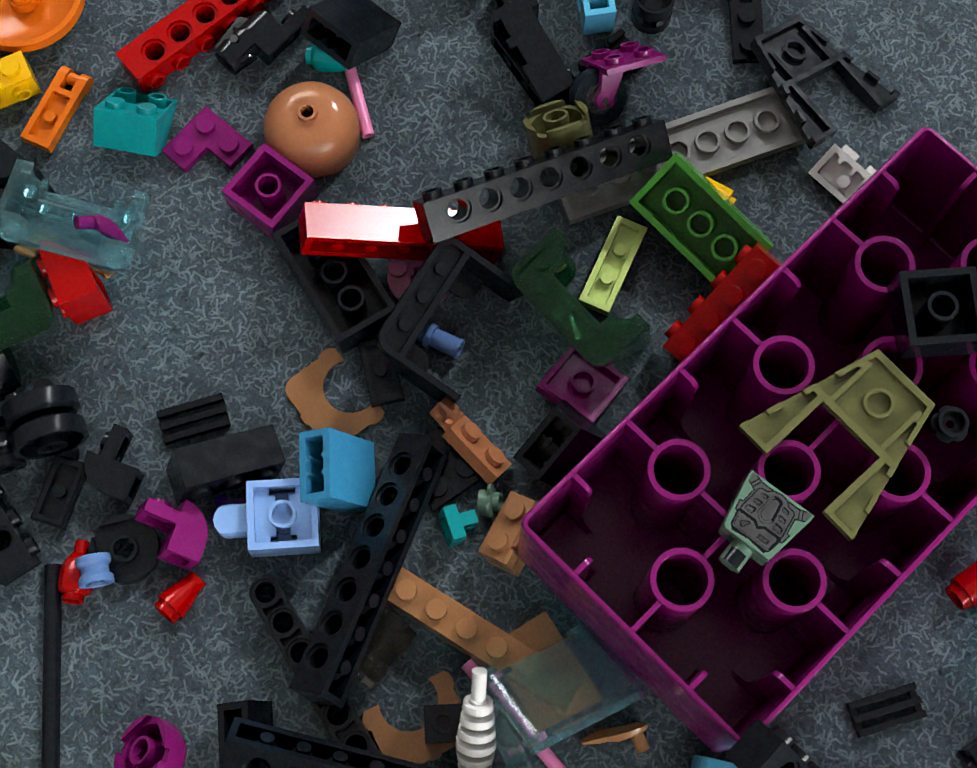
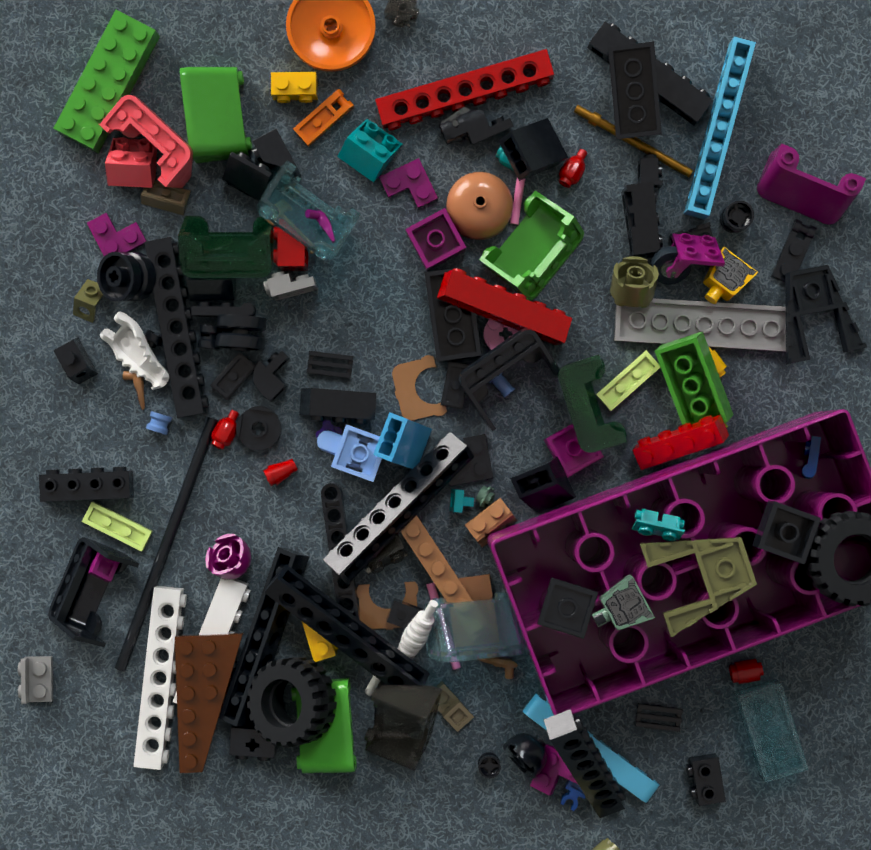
camera: 20 degrees right, 15 degrees up
medium blue wheel [74,552,115,589] -> none
magenta brick [134,498,208,571] -> none
black brick [412,115,673,243] -> none
nougat hinge [429,397,512,484] -> none
white bracket [808,144,876,203] -> none
black plate [930,405,970,443] -> none
none -> light grey plate [263,271,319,301]
none -> bright green windscreen [479,191,584,301]
none -> black plate [537,577,598,639]
none -> red plant [558,149,588,188]
none -> teal hinge [632,508,685,541]
none -> torso [703,247,758,304]
none -> blue plate [802,436,821,479]

